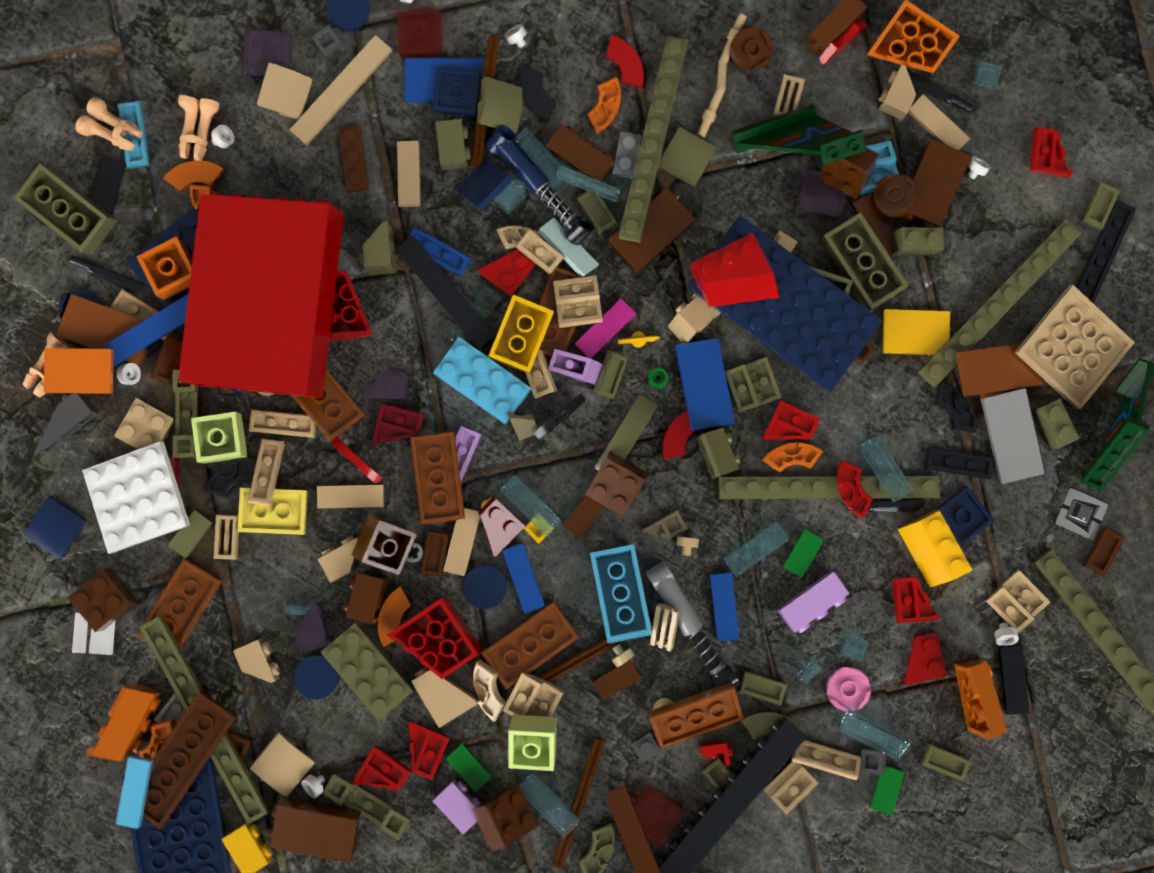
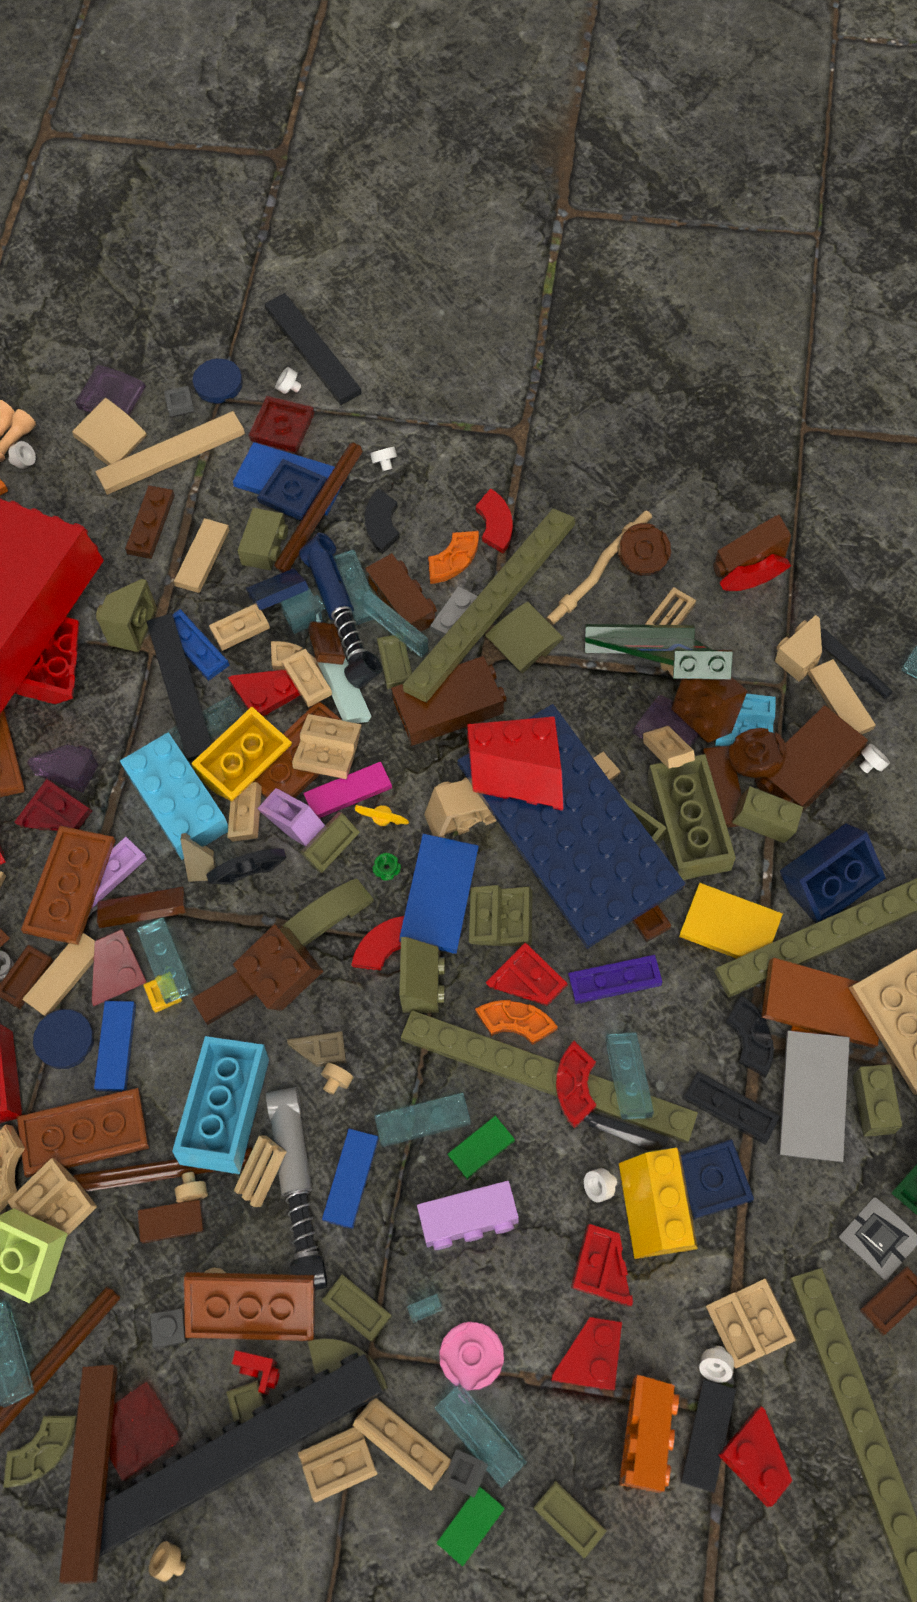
camera: 25 degrees right, 20 degrees down
olive slope [477,76,522,134] -> none
clear light blue tile [839,633,869,662] -> none
orange wedge [867,0,960,73] -> none
none -> reddish brown tile [97,887,186,928]
none -> tan plate [209,604,270,651]
none -> reddish brown tile [308,621,345,665]
none -> dark purple plate [568,955,662,1004]
none -> white tile [584,1168,617,1202]
none -> tan plate [643,726,695,768]
none -> red wing [718,1406,792,1508]
none -> dark blue slope [780,823,886,923]

